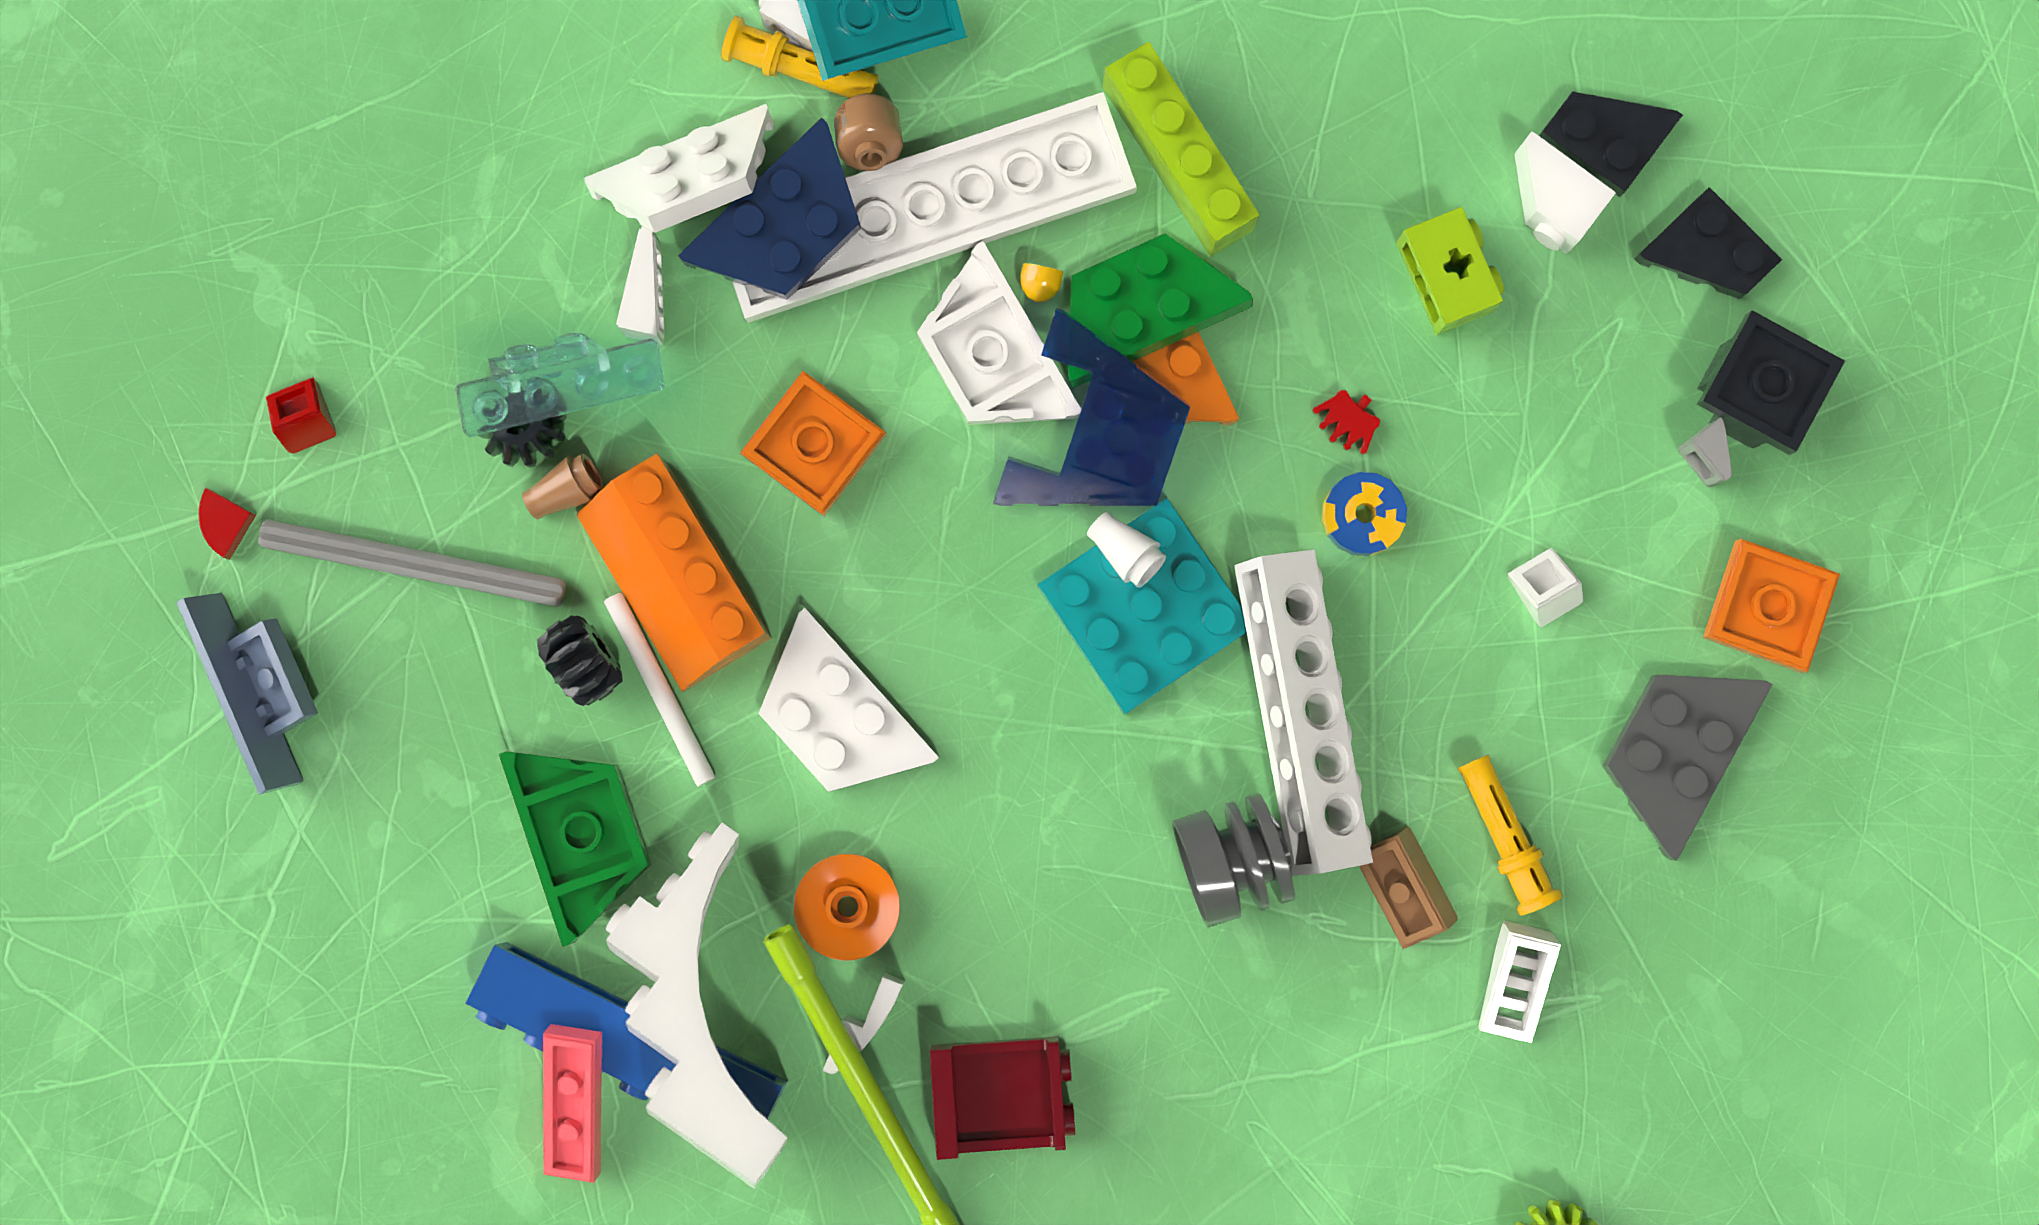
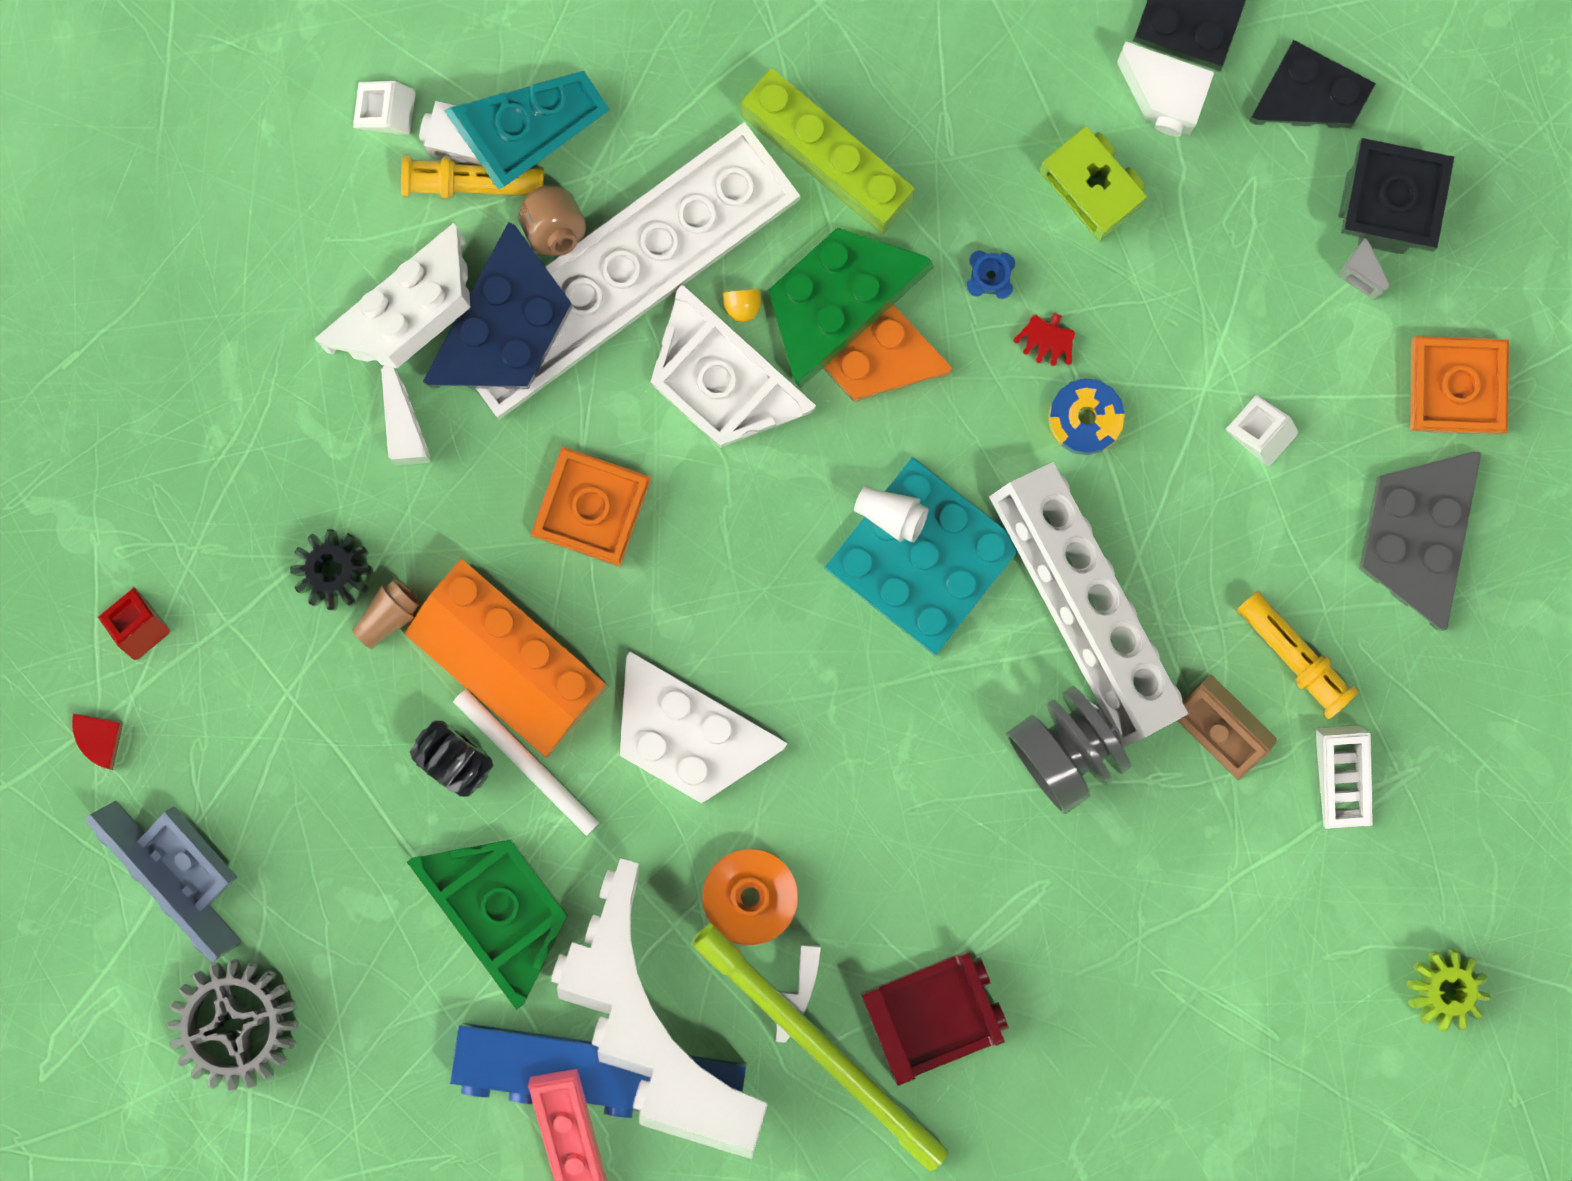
camera: 20 degrees left, 0 degrees up
light grey axle [258,520,566,607] -> none
clear light blue bracket [456,333,664,437] -> none
clear blue wing [993,308,1190,506] -> none
none -> light grey gear [167,960,299,1091]
none -> blue plate [967,250,1015,299]

